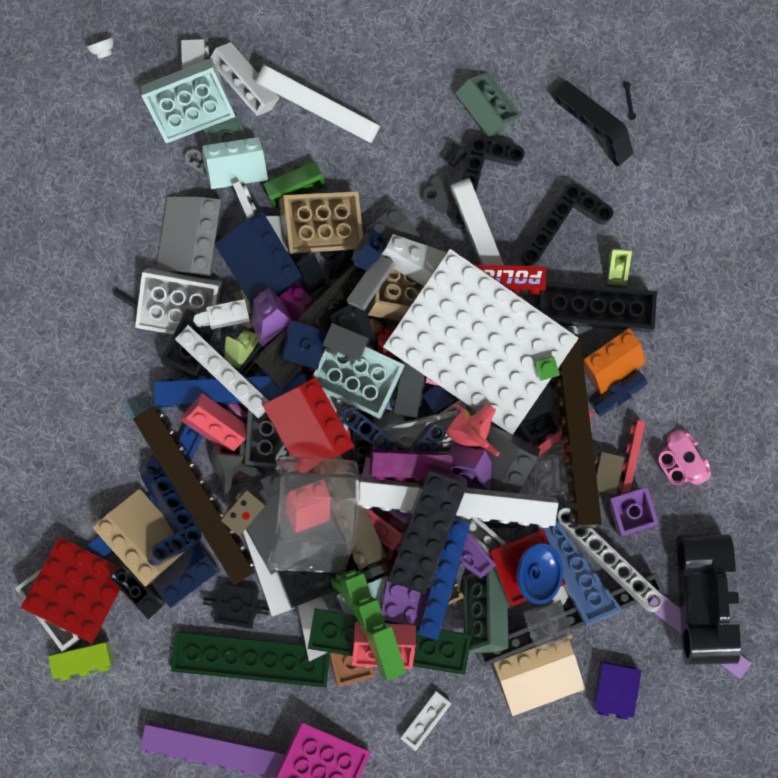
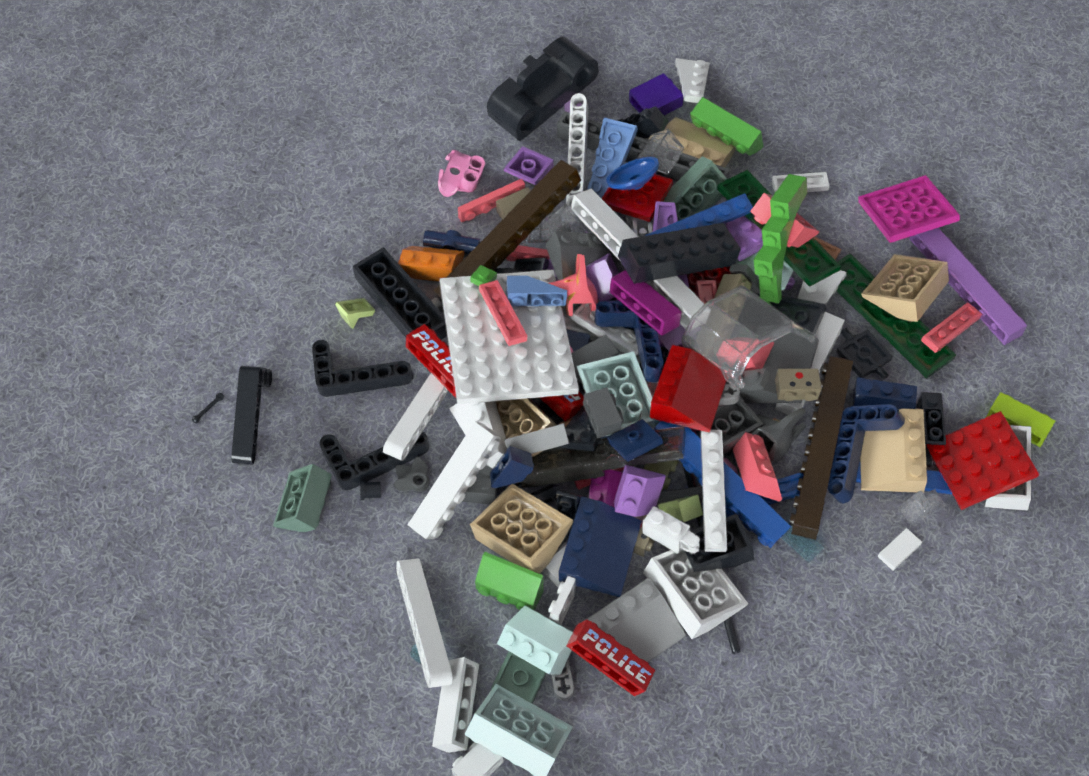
camera: 130 degrees left, 25 degrees down
none -> white brick [408,422,501,539]
none -> coral plate [479,280,528,346]
none -> medium blue slope [506,275,567,307]
none -> red brick [566,619,655,696]
none -> black slope [618,106,669,138]
none -> white wing [675,58,710,103]
none -> bright green slope [690,97,764,156]
none -> tan slope [862,254,949,322]
none -> white tile [877,528,922,571]
none -> coral plate [921,302,982,353]

